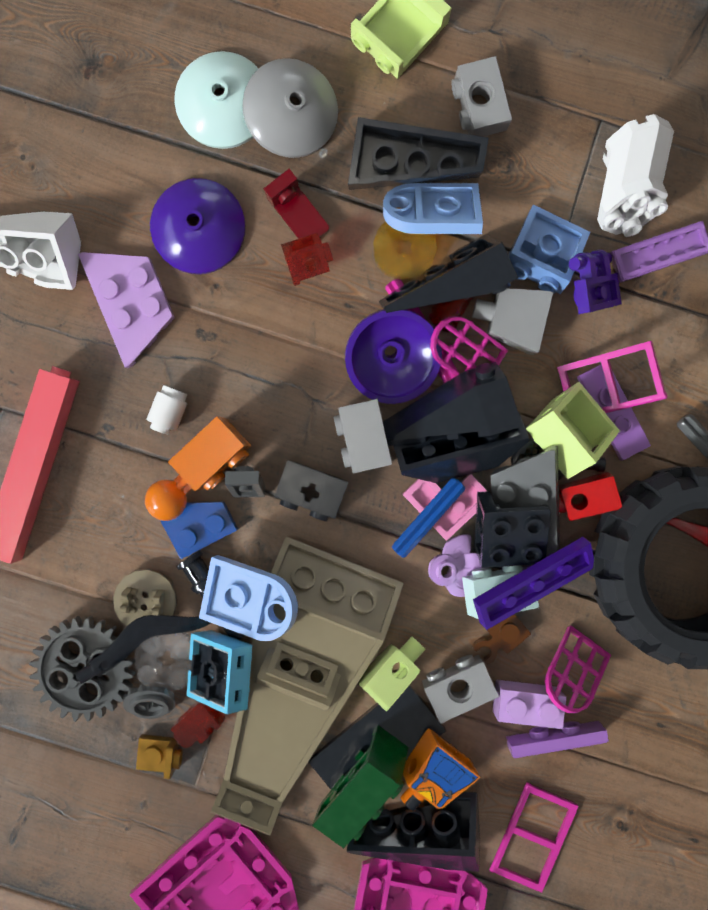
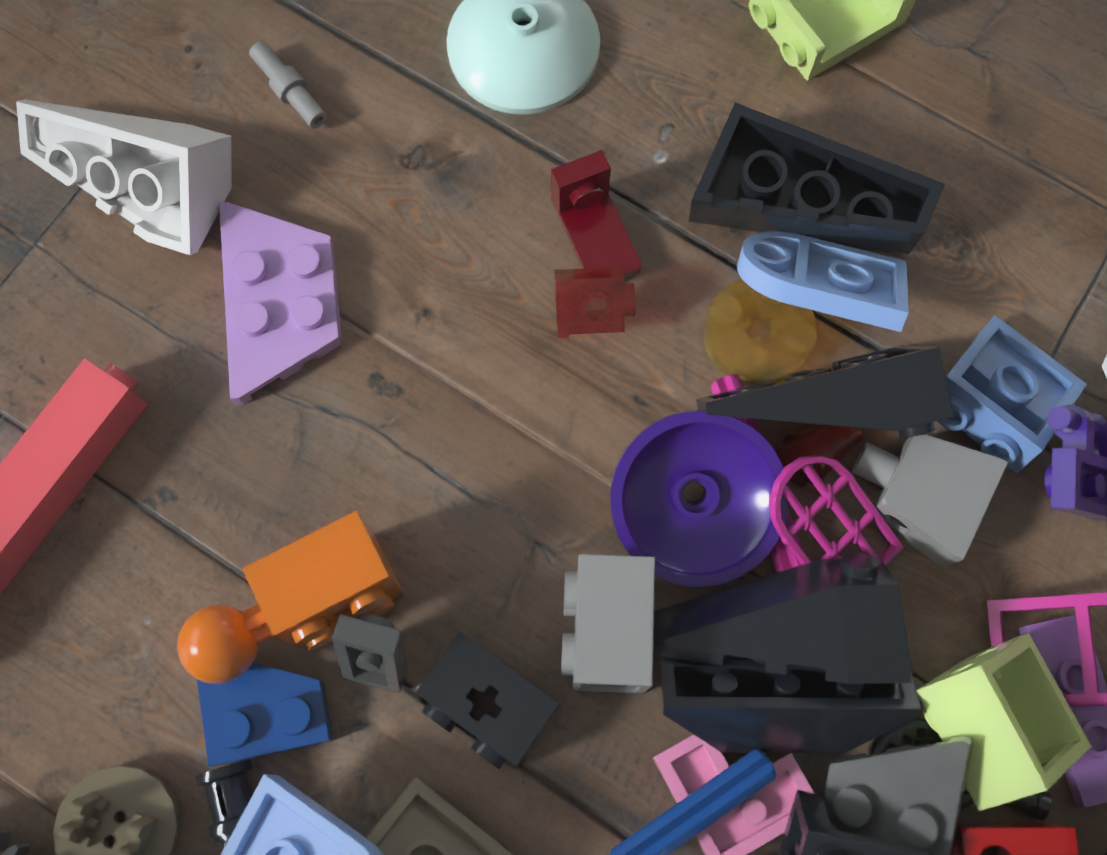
camera: 15 degrees right, 15 degrees down
white brick [146,385,187,435] -> none
dark purple dish [150,178,246,274] -> none
light grey dish [242,58,338,158] -> none
light grey brick [451,56,512,137] -> none
none -> light grey bar [249,41,327,129]

